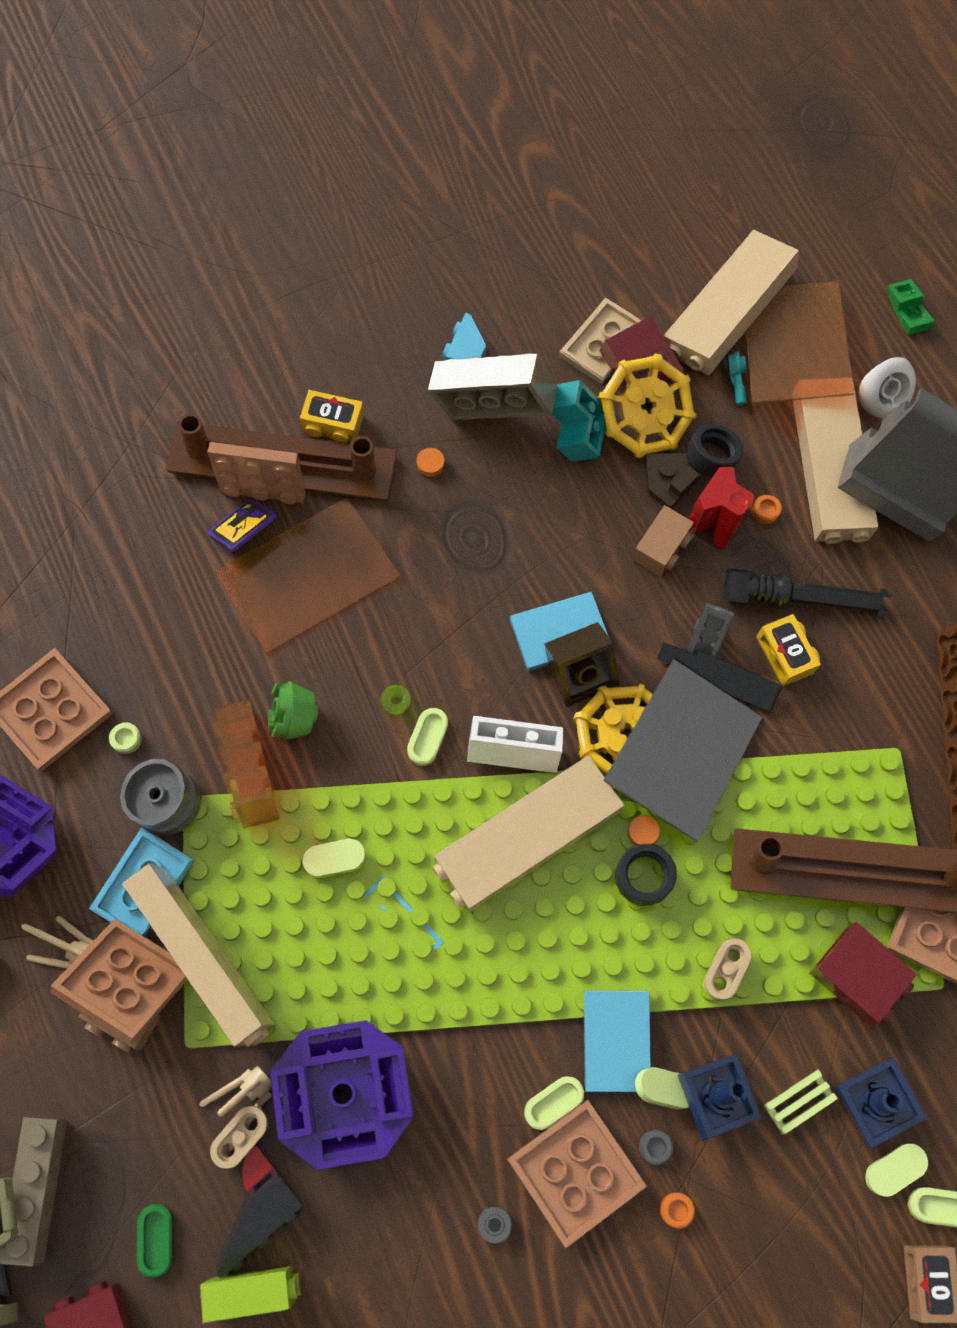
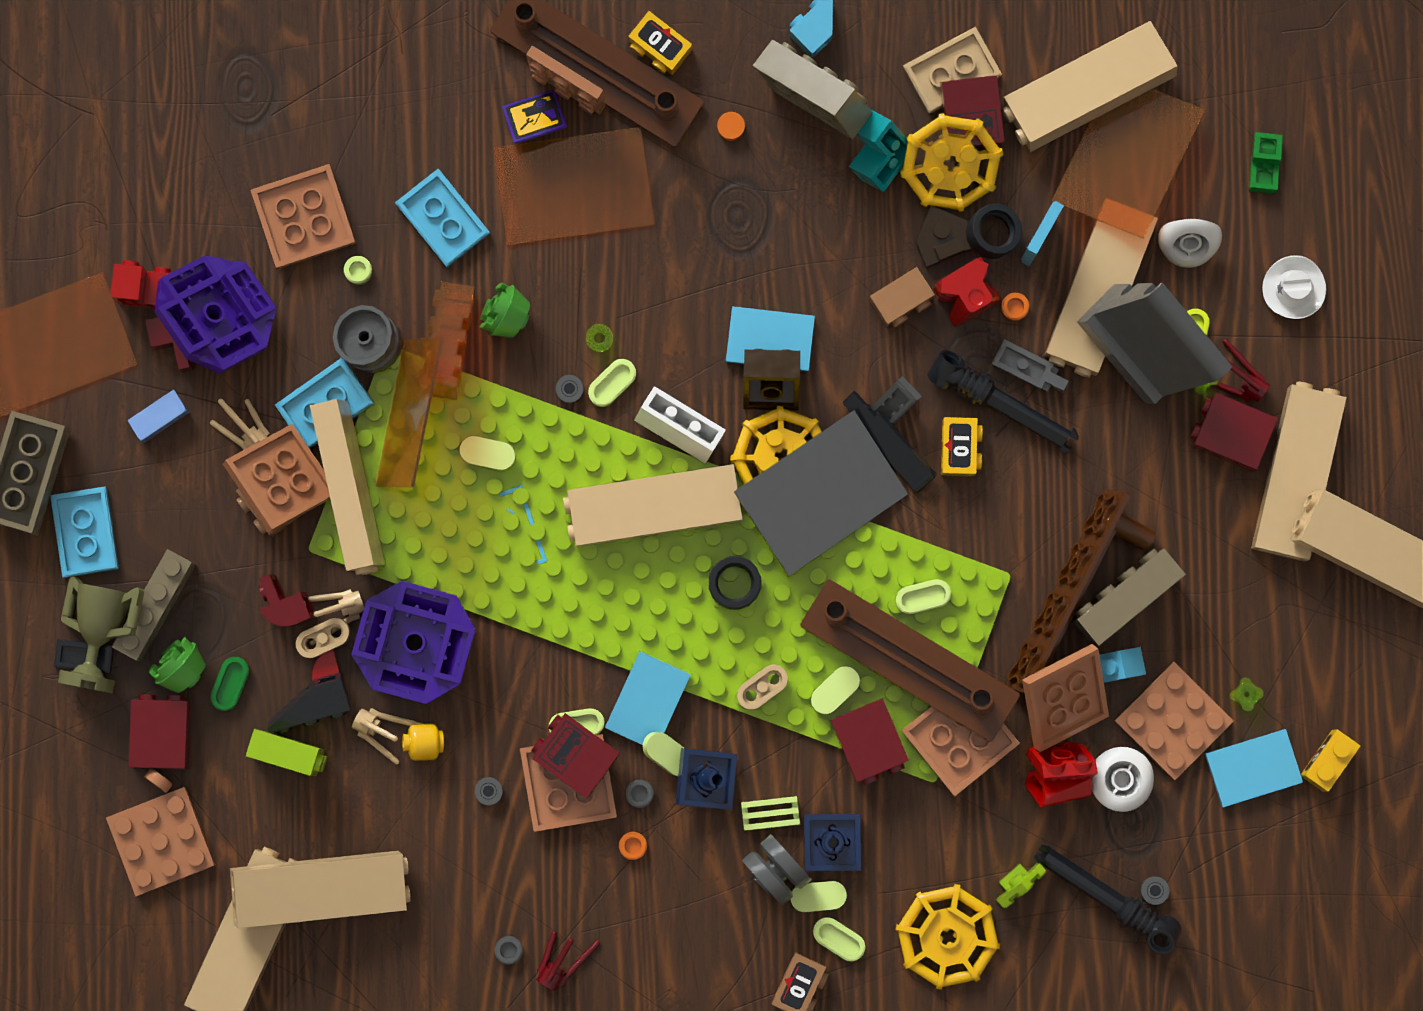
camera: 30 degrees right, 15 degrees up
orange tile [628,815,660,846] -> none
teal plate [728,351,747,406] -> none
none -> bright green cone [149,637,206,693]
none -> dark red brick [259,575,317,626]
none -> tan plant [352,708,423,765]
none -> clear orange piece [375,336,444,488]
none -> medium azure tile [395,169,490,268]
none -> yellow head [402,724,444,761]
none -> dark red brick [531,713,620,799]
none -> dark grey tile [556,375,584,403]
none -> dark grey wheel [741,834,812,906]
none -> yellowish green tile [811,667,860,714]
none -> yellowish green tile [895,579,951,615]
none -> dark grey hinge [991,339,1069,393]
none -> medium azure tile [1021,201,1064,266]

